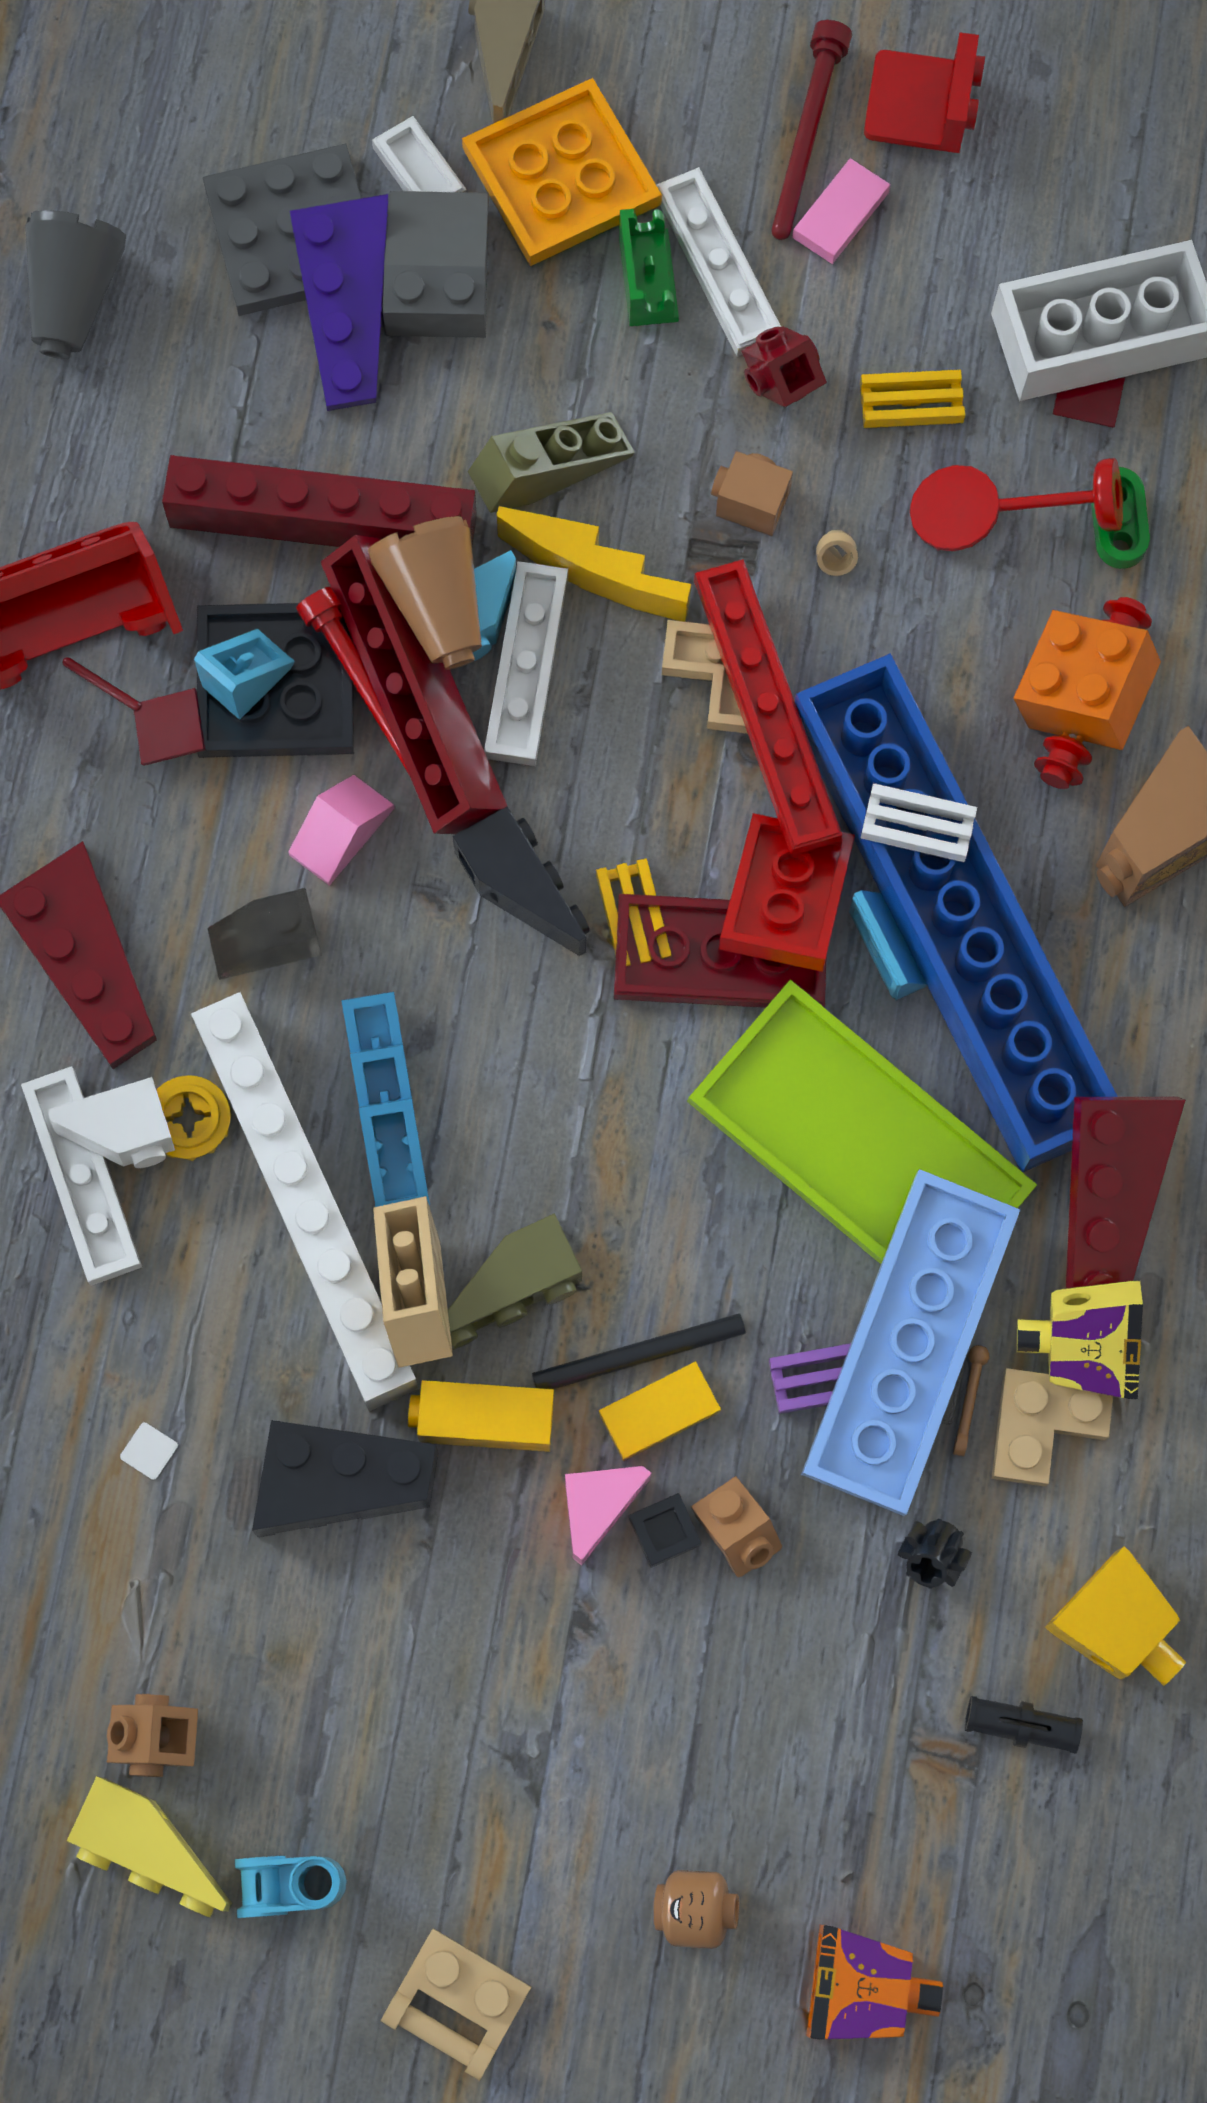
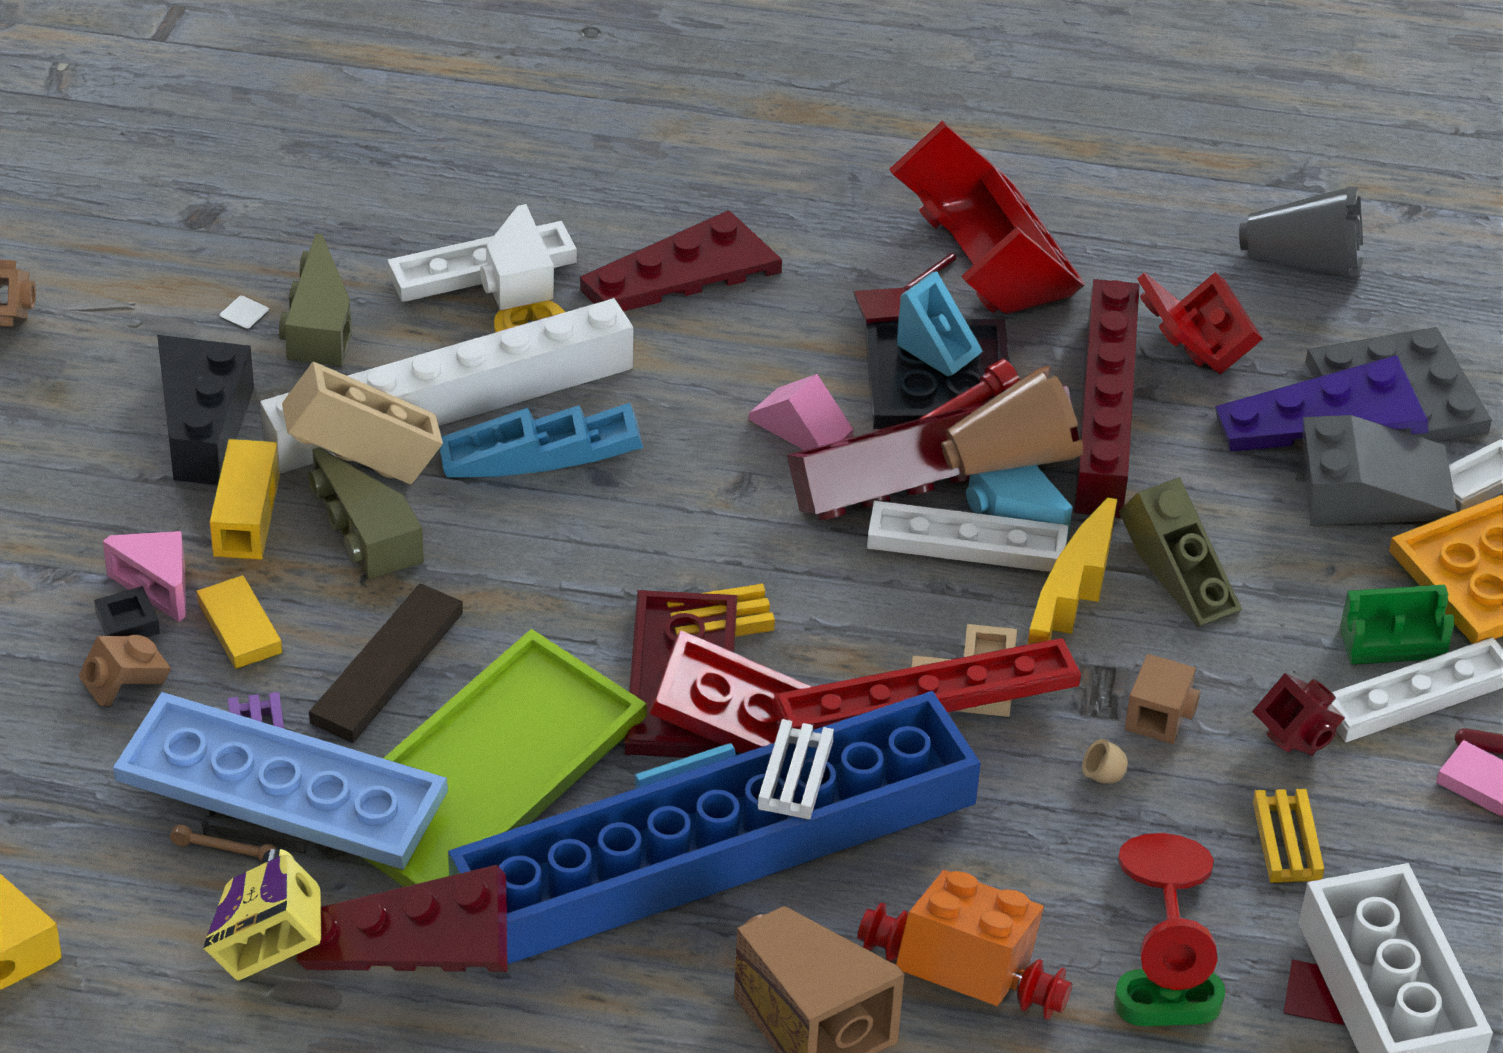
camera: 90 degrees right, 30 degrees down
clear smoke slope [207,888,322,980] -> none
black slope [453,806,590,956] -> none
black bar [531,1313,746,1389] -> none
black gear [898,1519,972,1589] -> none
tan plate [991,1368,1113,1487] -> none
none -> olive slope [279,233,352,366]
none -> dark brown tile [309,583,463,743]
none -> red bracket [1137,272,1263,375]

